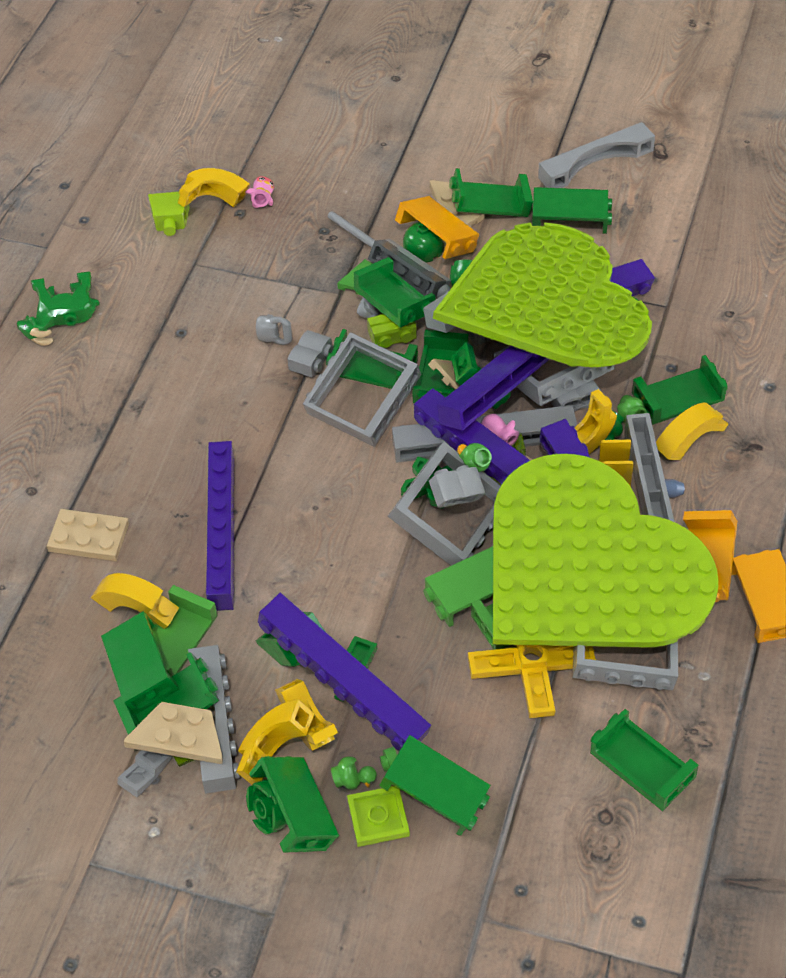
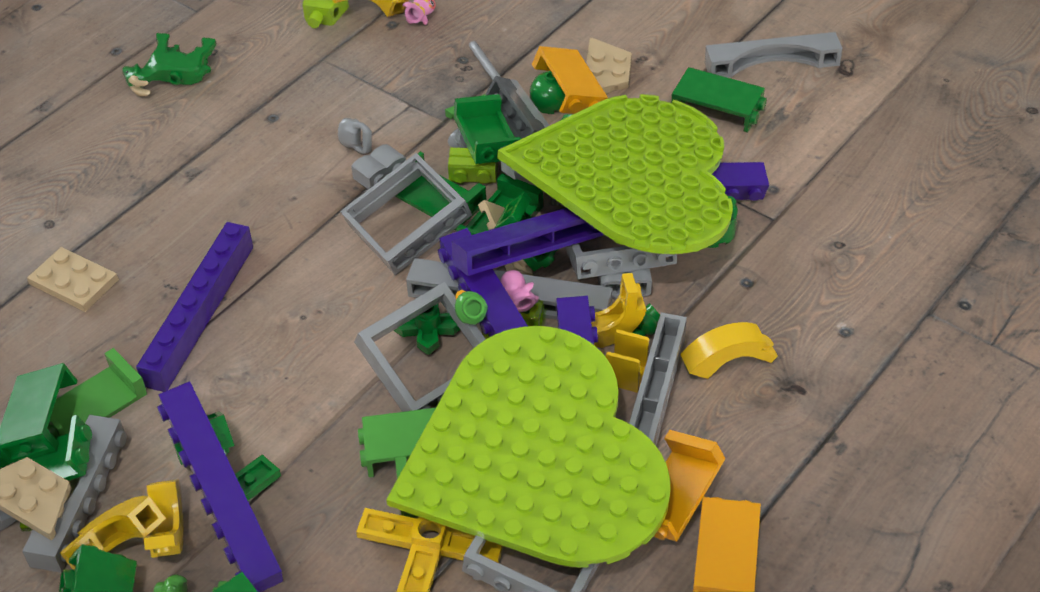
camera: 20 degrees right, 5 degrees down
yellow arch [91,573,179,629] -> none
light grey brick [429,465,486,508] -> none
green panel [449,168,533,217] -> none
bright green animal [617,395,647,423] -> none
green panel [632,355,728,425] -> none
sand blue hose [665,479,685,498] -> none

